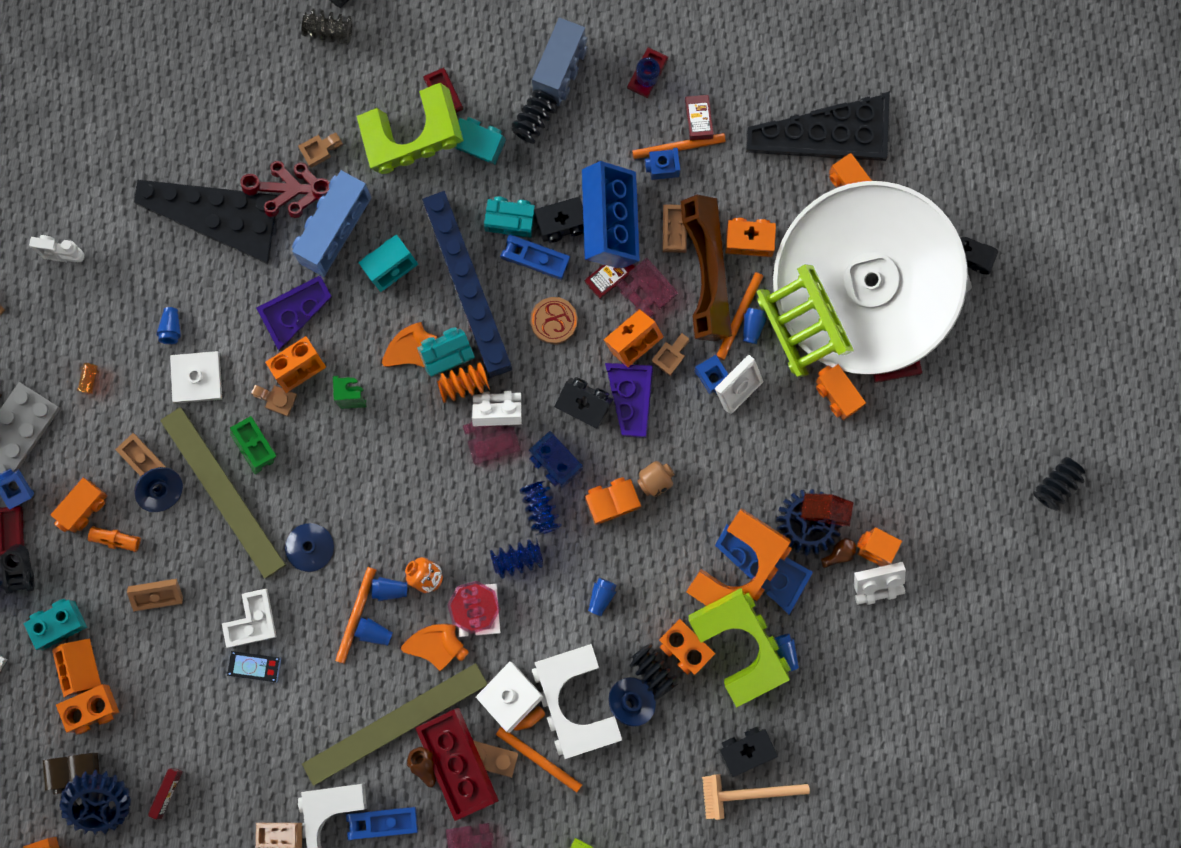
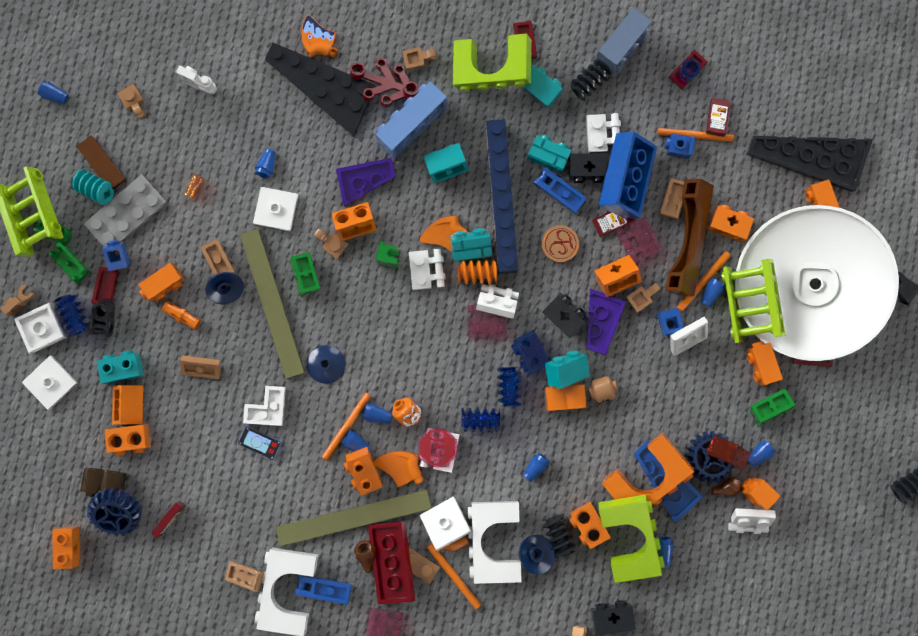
camera: 15 degrees right, 5 degrees up
none -> orange arm [302,15,338,58]
none -> orange brick [344,447,383,496]
none -> white plate [409,249,446,290]
none -> teal brick [545,351,590,389]
none -> white plate [586,113,621,153]
none -> blue cone [747,440,776,468]
none -> green hinge [750,389,795,427]

